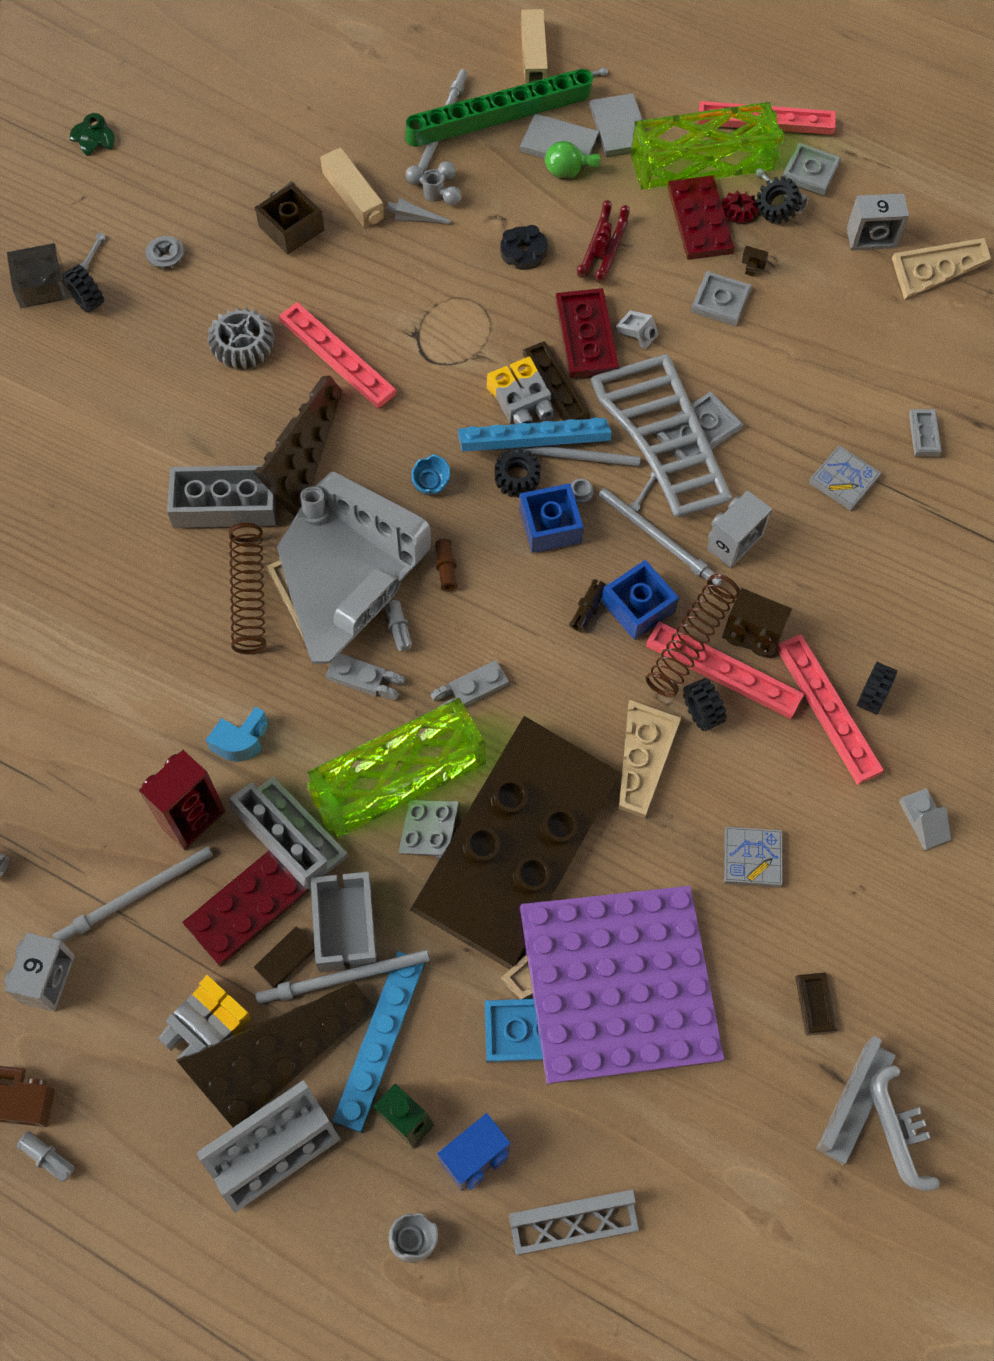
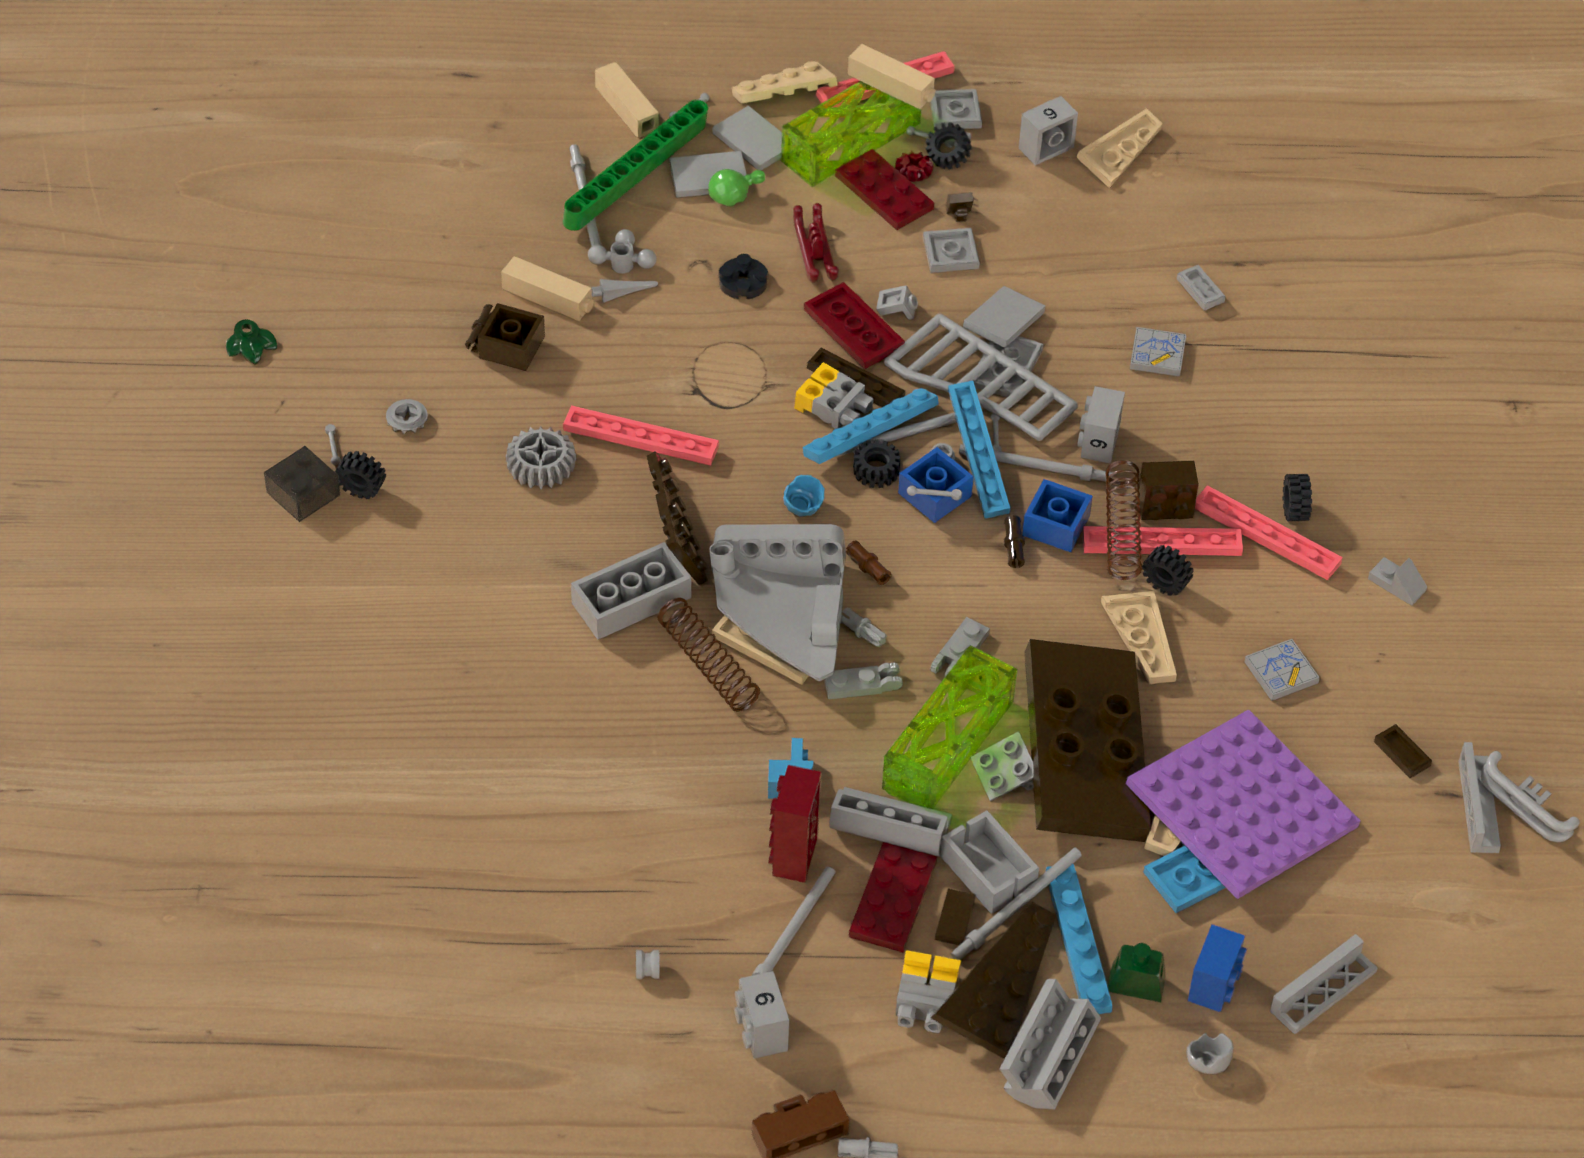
camera: 30 degrees left, 15 degrees down
none -> tan wing [732,61,838,103]
none -> tan brick [848,44,935,109]
none -> light grey hinge [907,485,962,500]
none -> dark azure plate [948,381,1010,519]
none -> light grey tile [963,286,1046,348]

